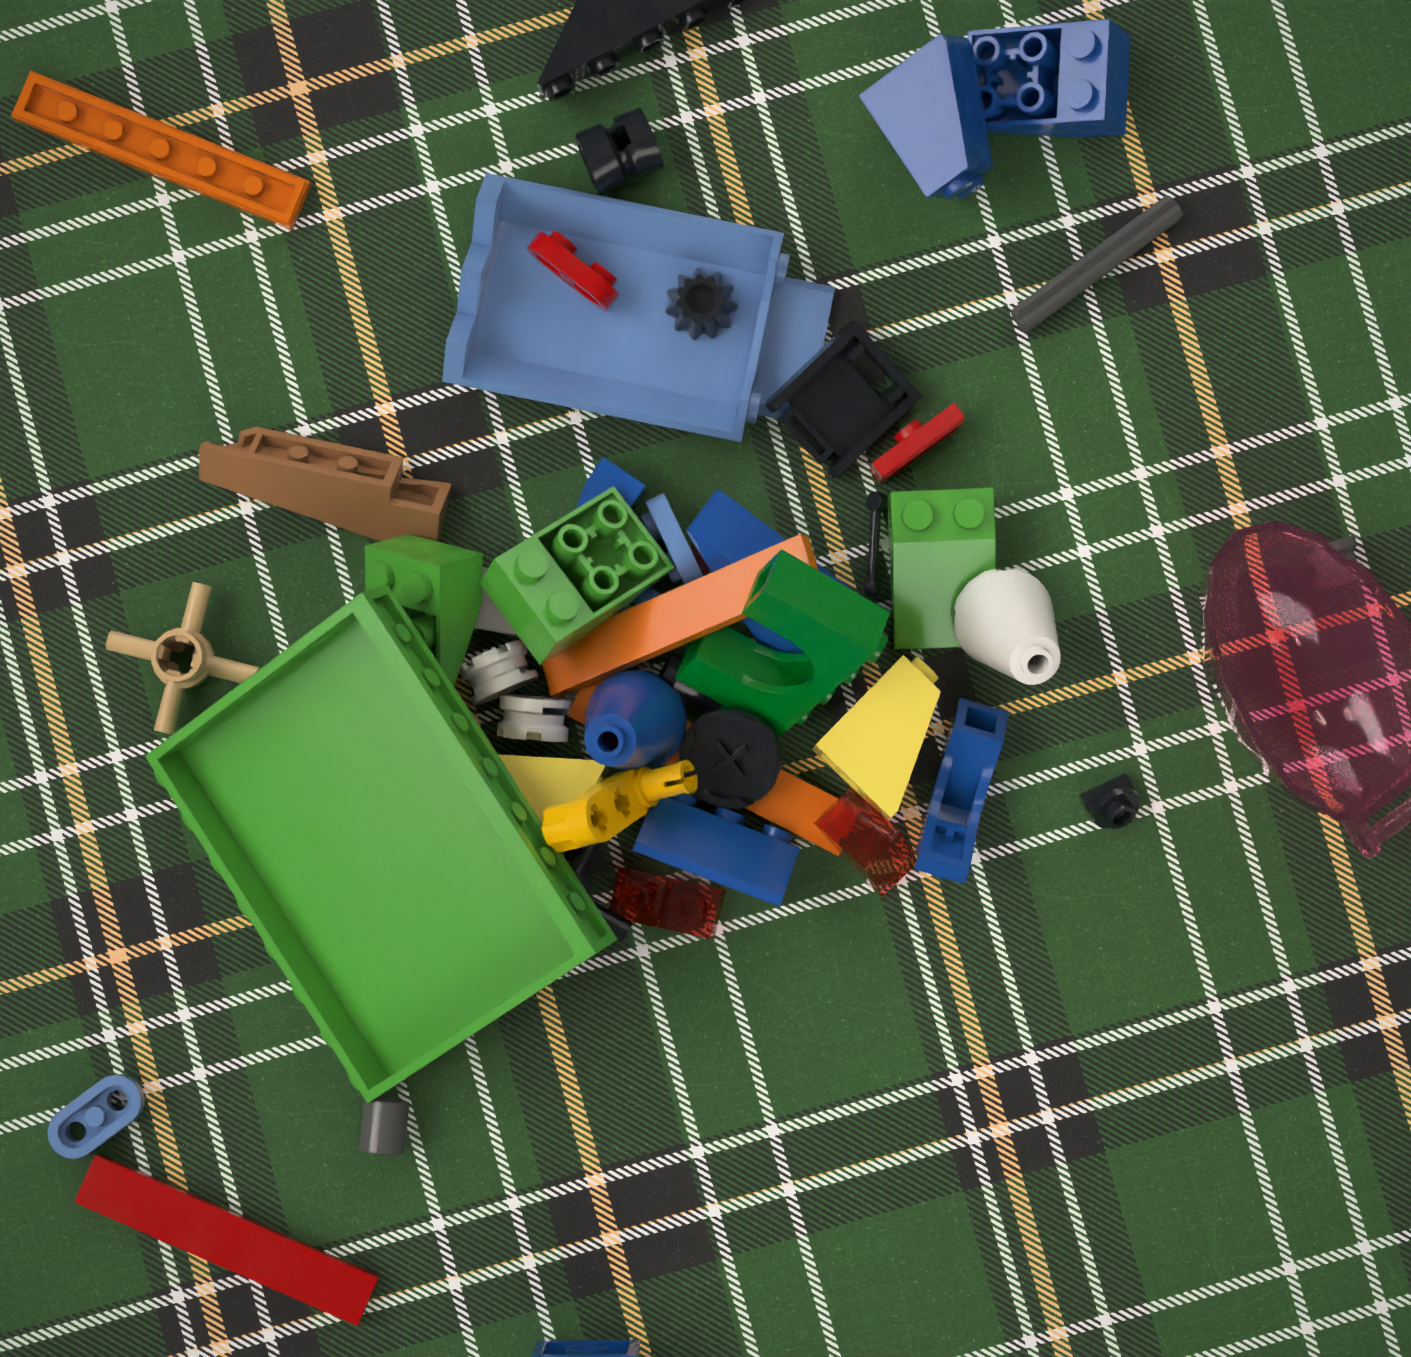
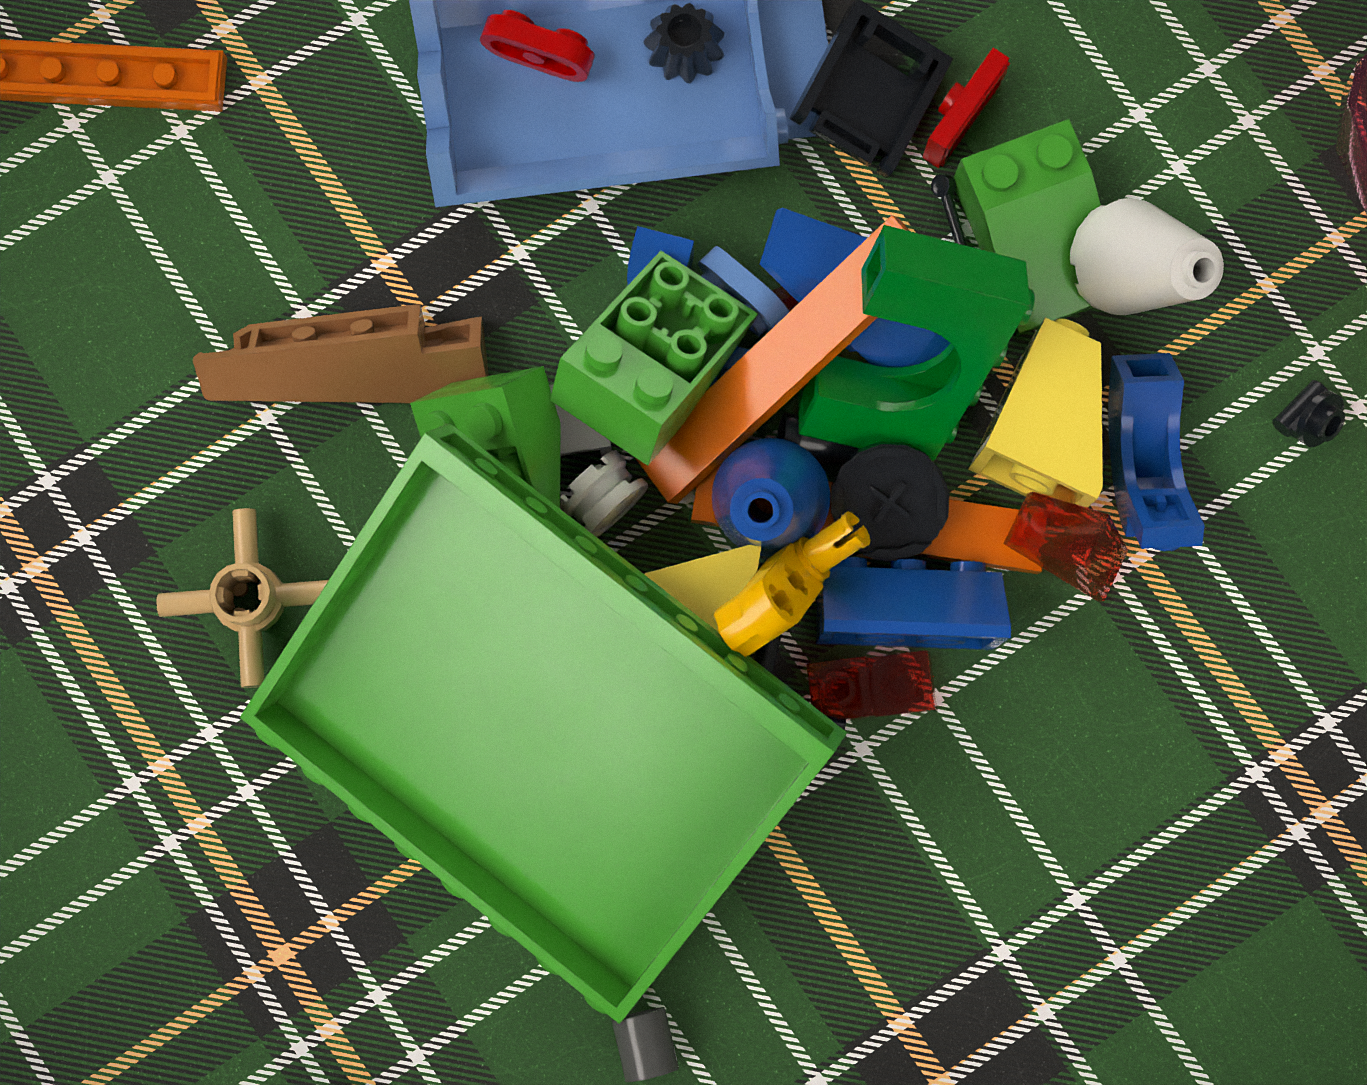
camera: 20 degrees left, 5 degrees down
white wheel [497,694,571,742] -> none

